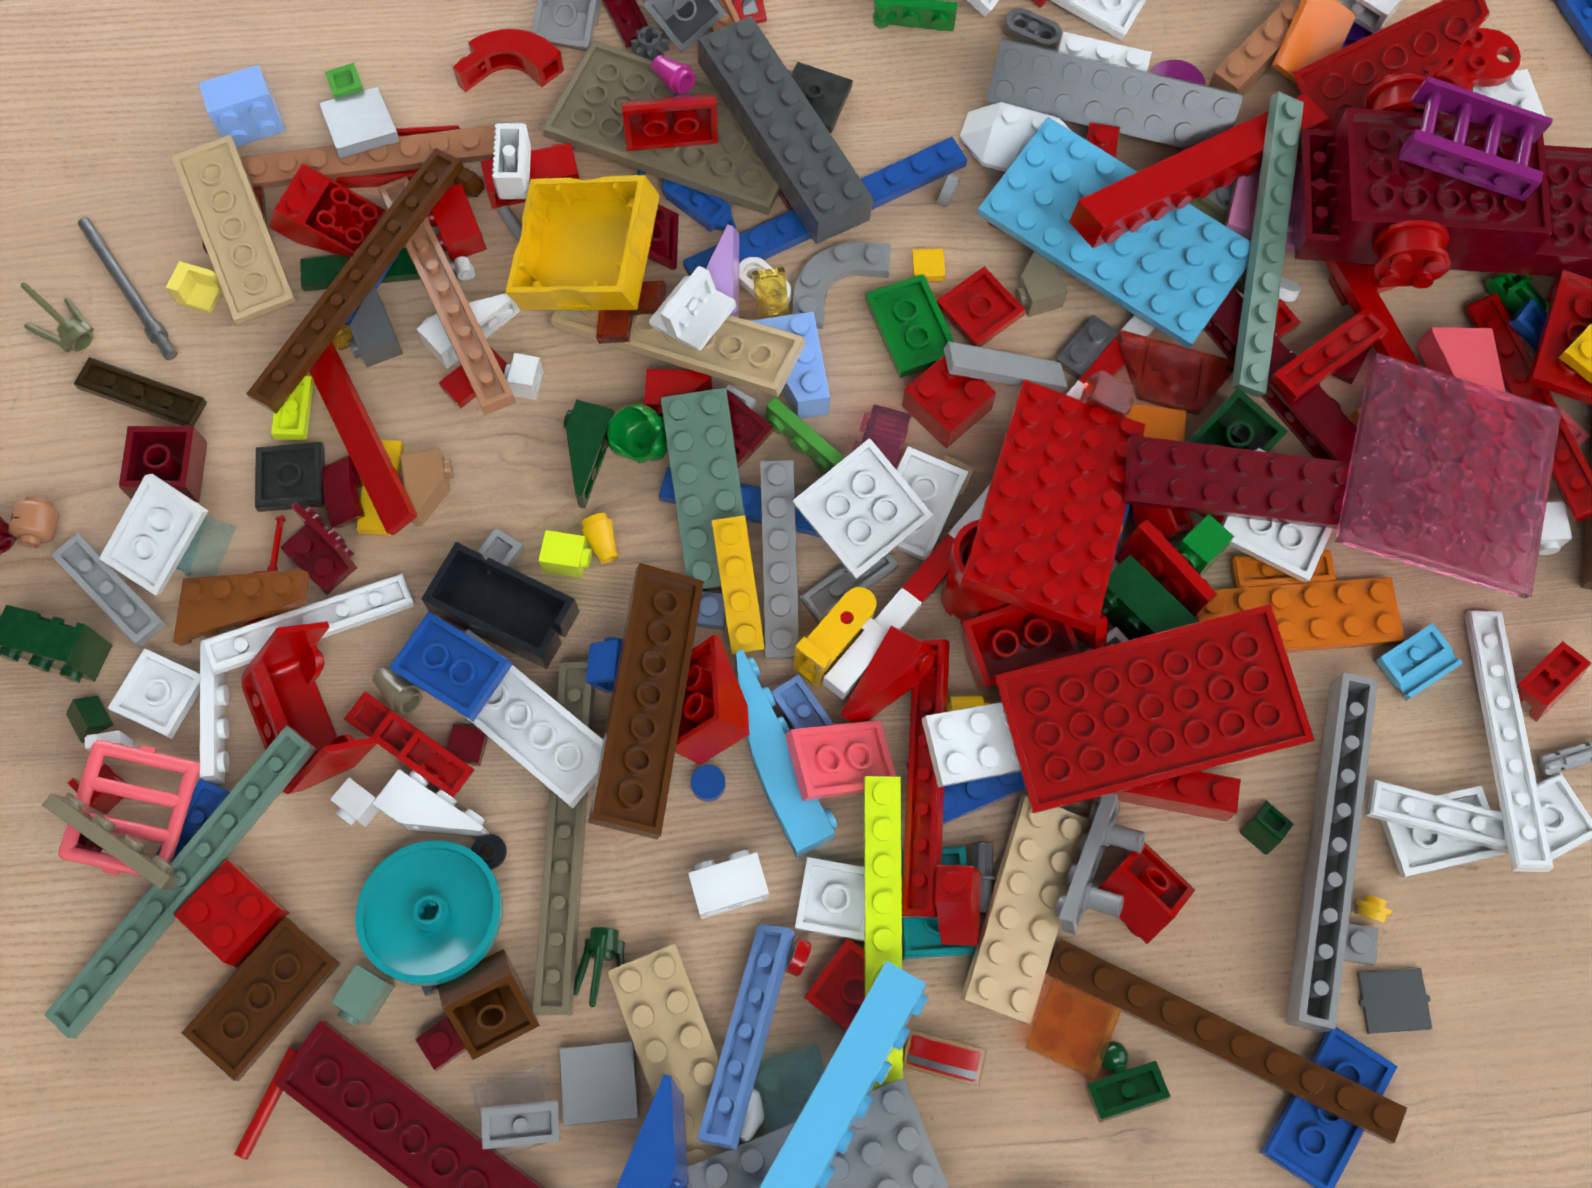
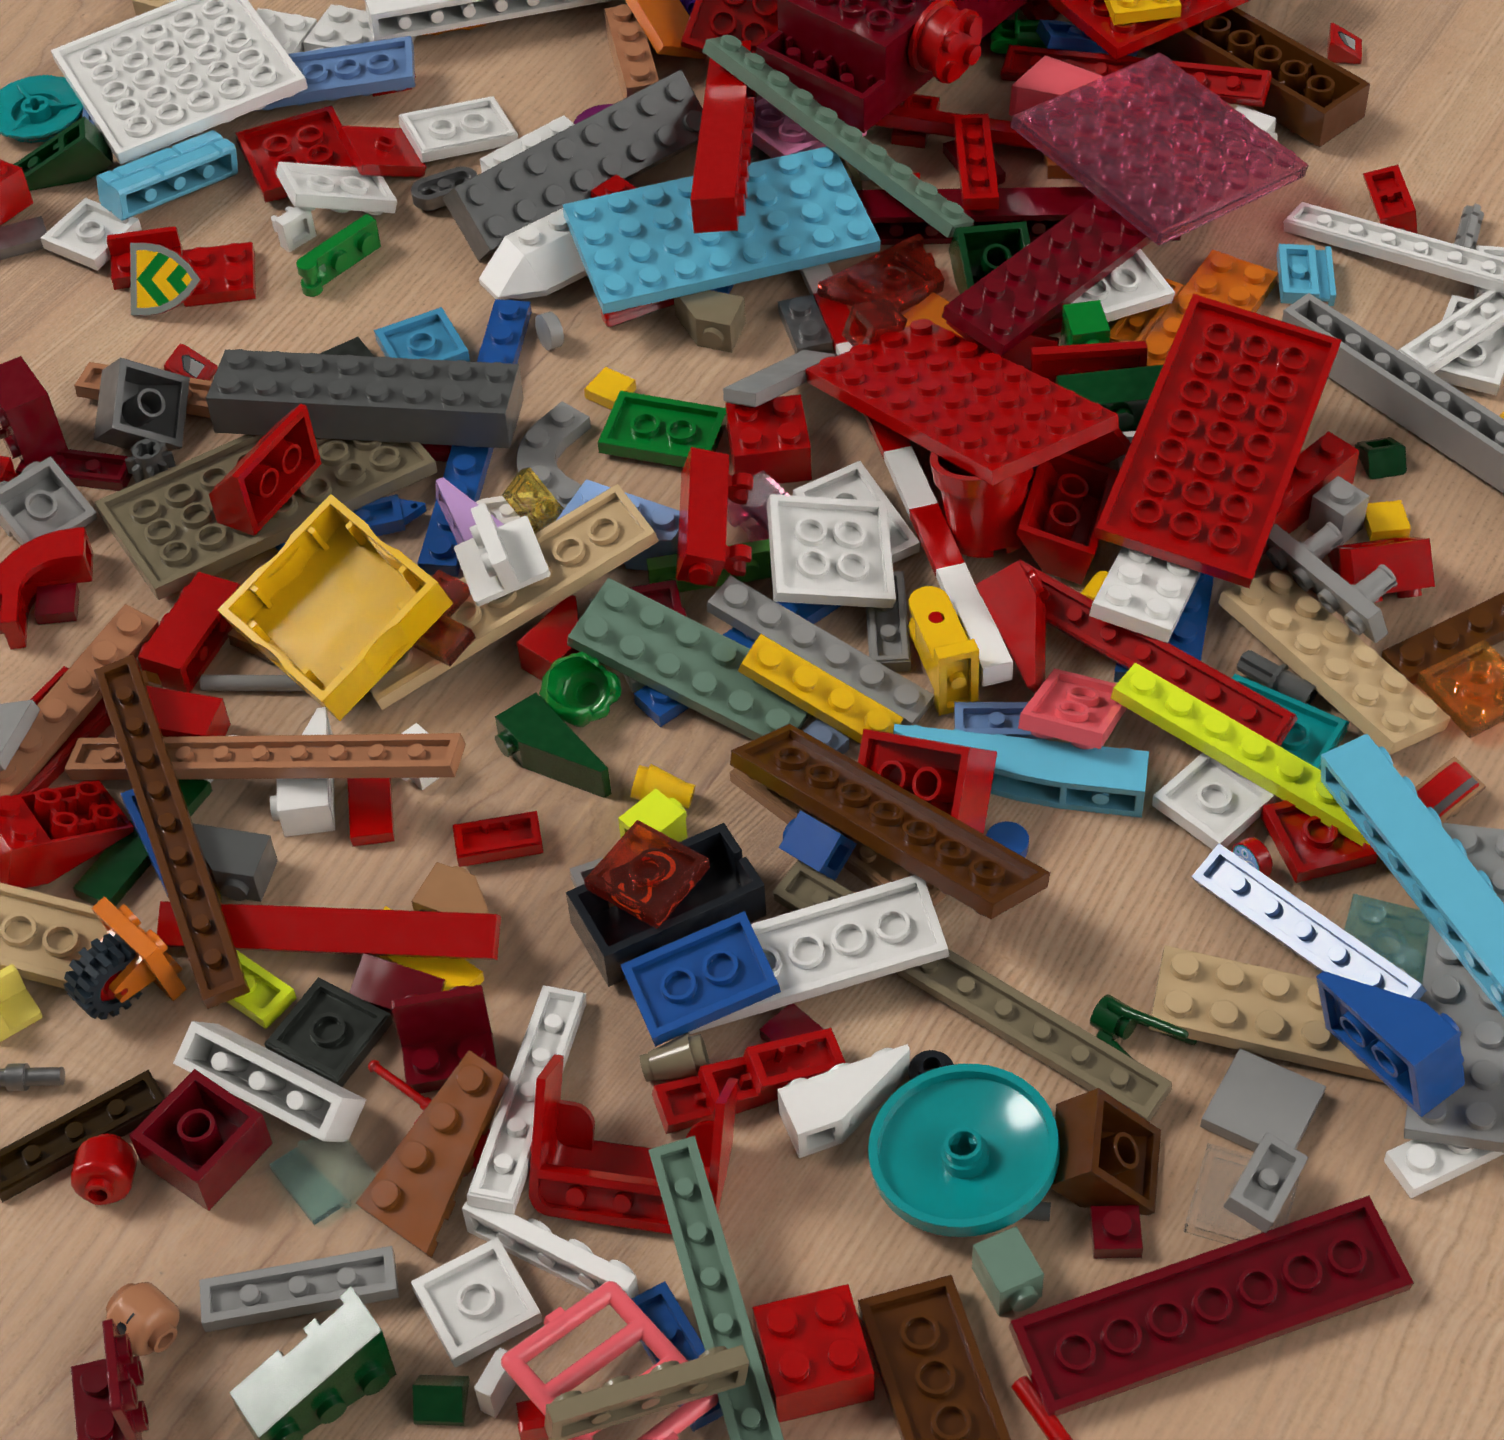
camera: 50 degrees left, 20 degrees down
white plate [99,474,208,596] -> none
white plate [330,778,379,827] -> none
white brick [492,123,531,199] -> none
dark pink cone [651,55,696,94] -> none
white brick [688,850,770,919] -> none
red slope [935,865,982,946] -> none
red plate [936,266,1026,347] -> none
none -> dark red tile [34,583,80,625]
none -> plate [64,896,187,1020]
none -> red head [71,1134,137,1205]
none -> white brick [173,1021,367,1142]
none -> dark azure plate [374,307,470,362]
none -> red plate [453,811,544,867]
none -> clear red tile [584,820,710,929]
none -> red brick [676,447,754,587]
none -> light grey brick [1307,476,1369,545]
none -> yellow tile [1364,500,1411,541]

